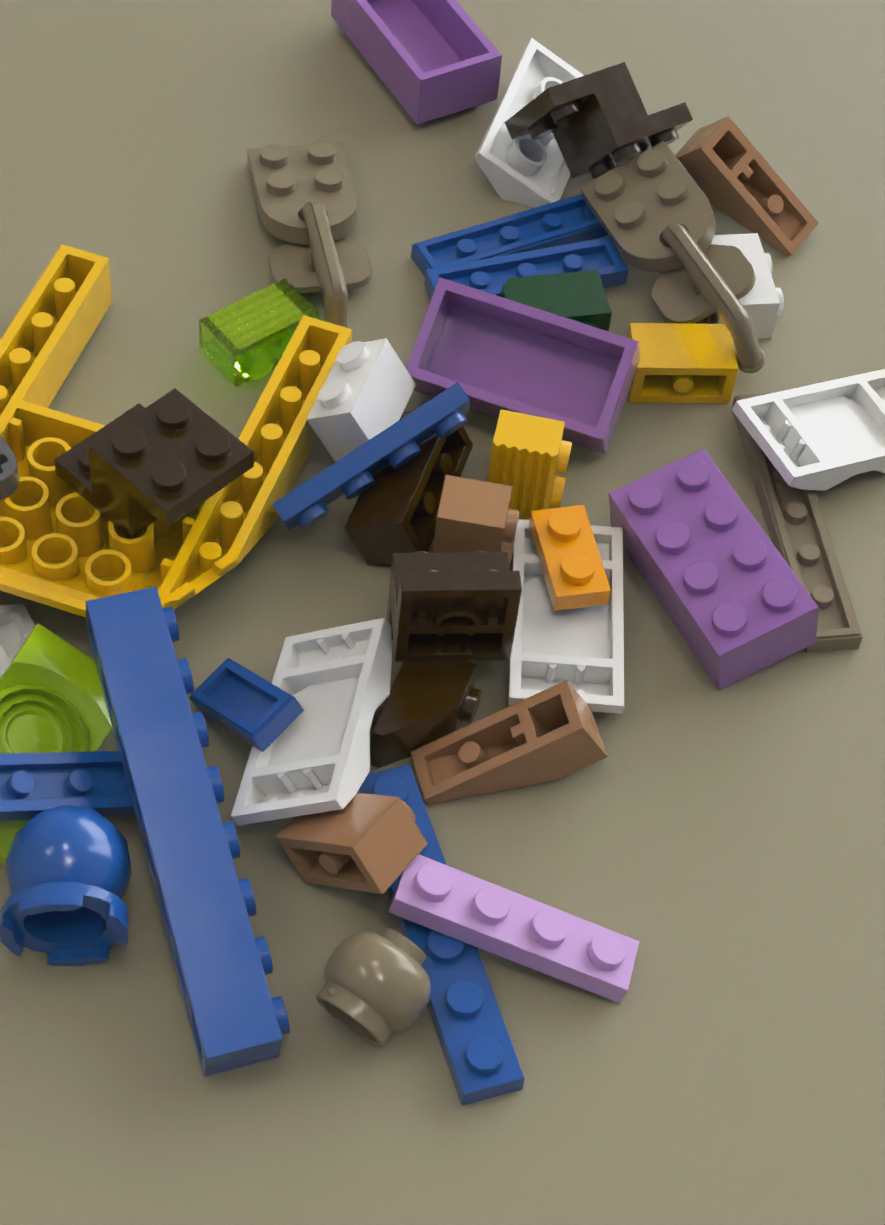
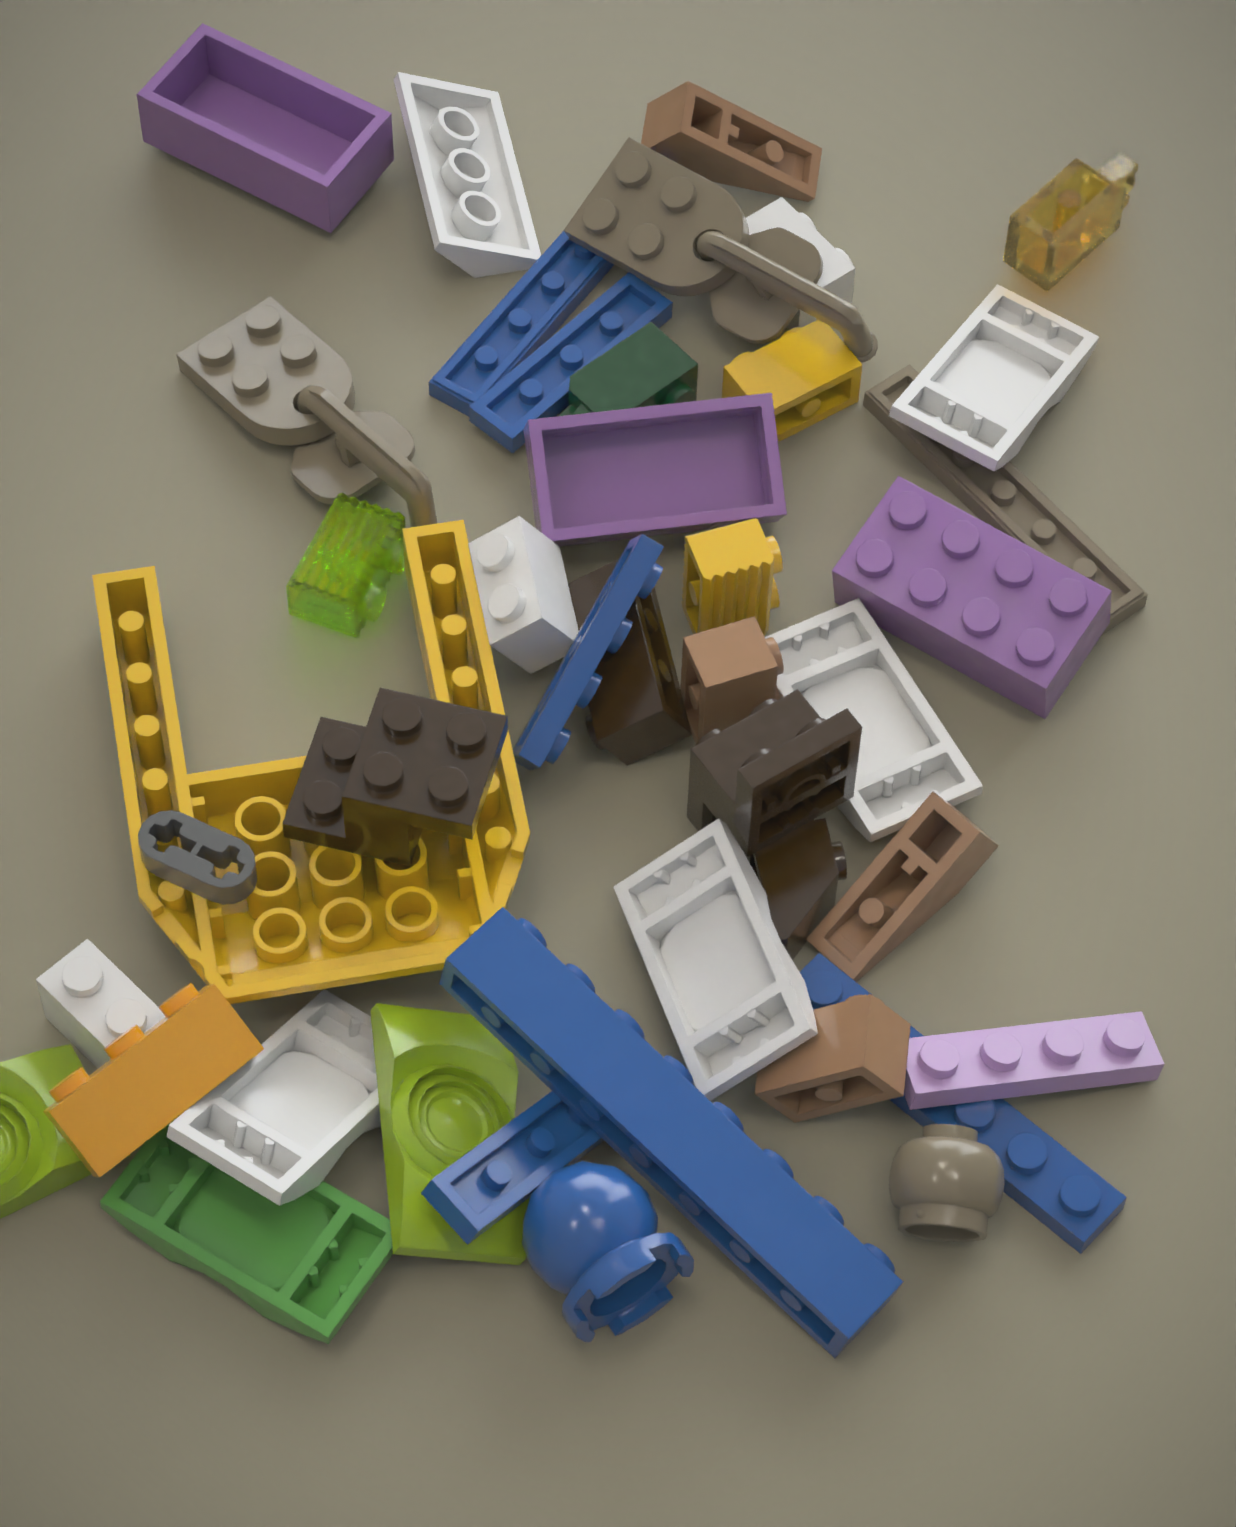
camera: 25 degrees left, 5 degrees up
blue tile [189,658,304,752] -> none
dark brown bracket [504,62,693,179] -> none
light orange plate [529,505,611,611] -> none

